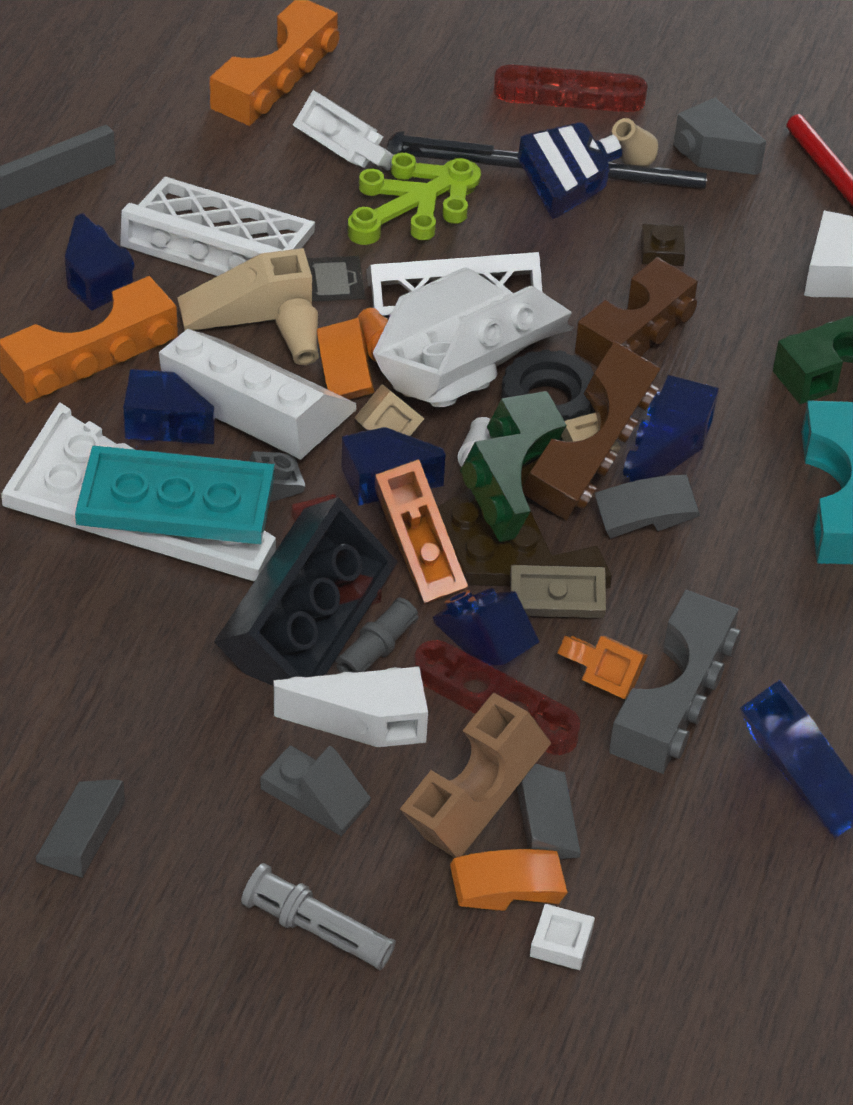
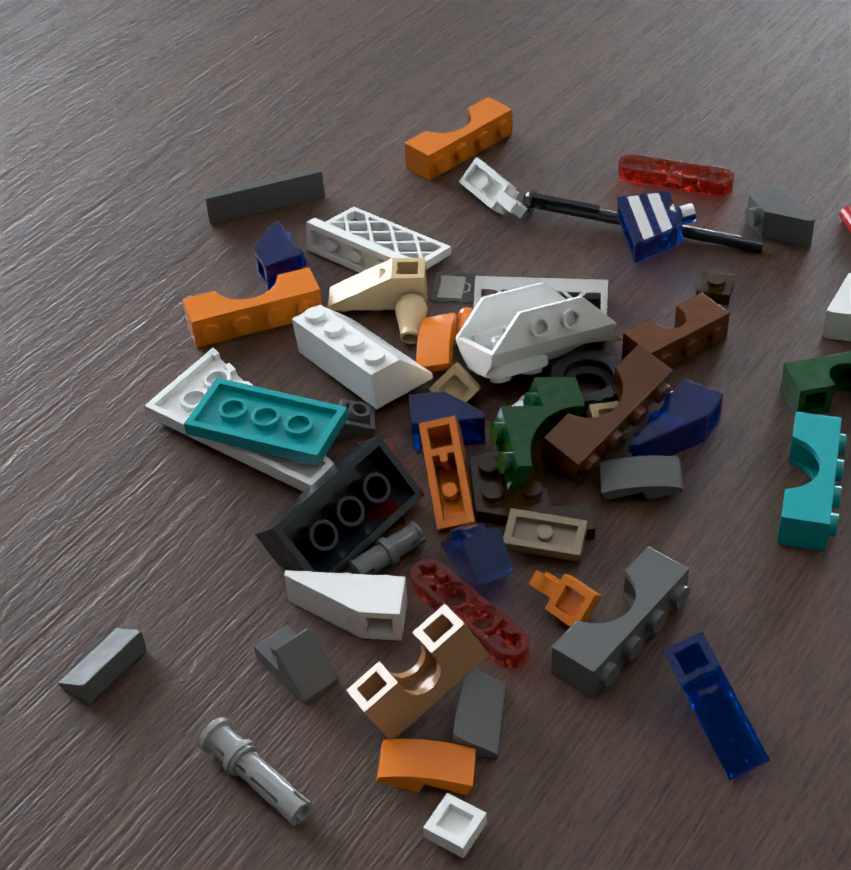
camera: 20 degrees right, 5 degrees down
clear blue slope [123,369,215,444] -> none
lime plant [348,153,481,245] -> none
tan cone [612,118,658,166] -> none

